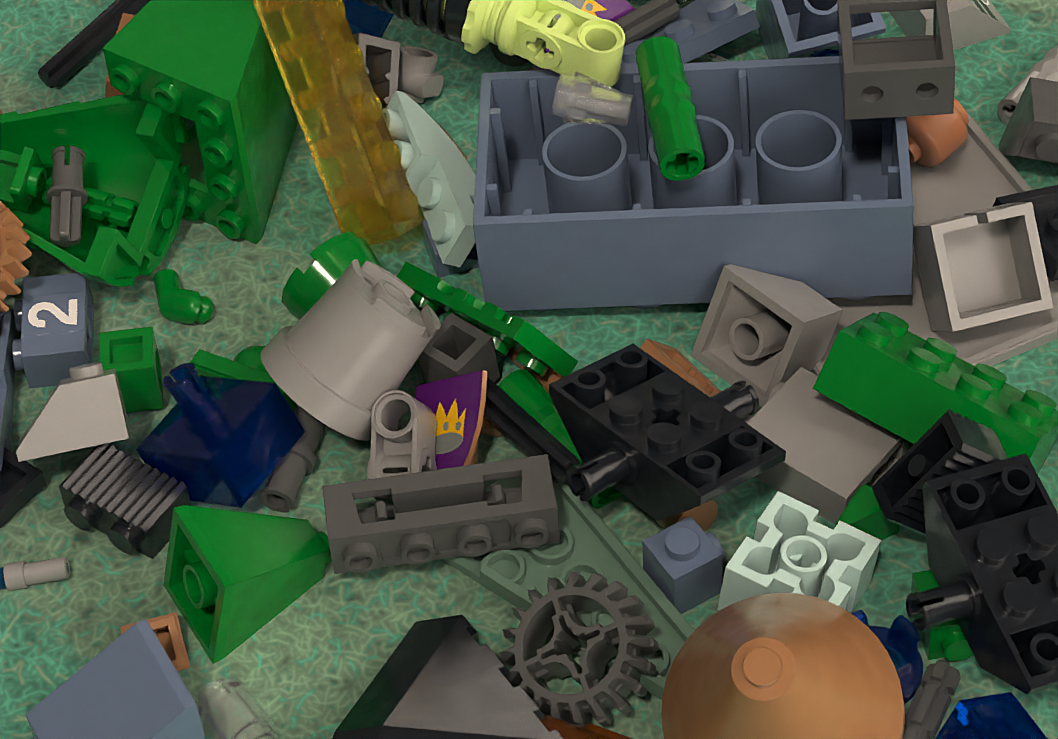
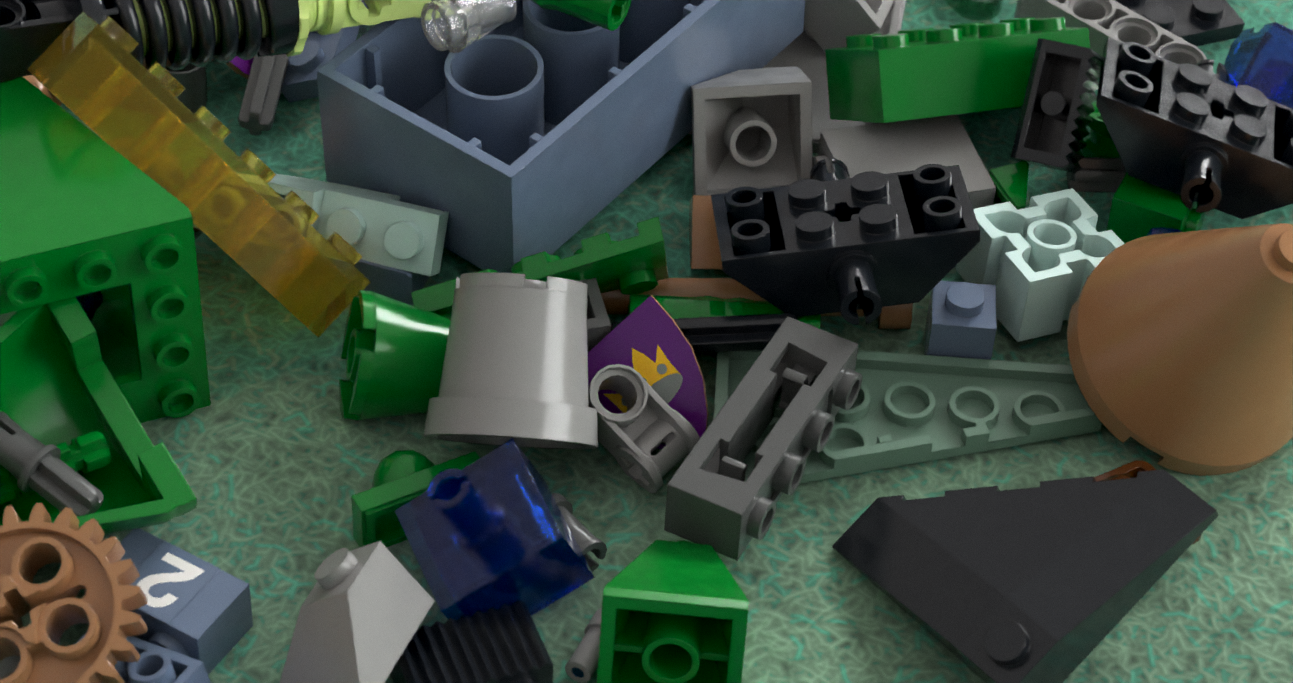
camera: 60 degrees left, 5 degrees down
green brick [99,326,164,413] -> none
green arm [153,269,214,324] -> none
dark grey gear [499,571,660,728] -> none

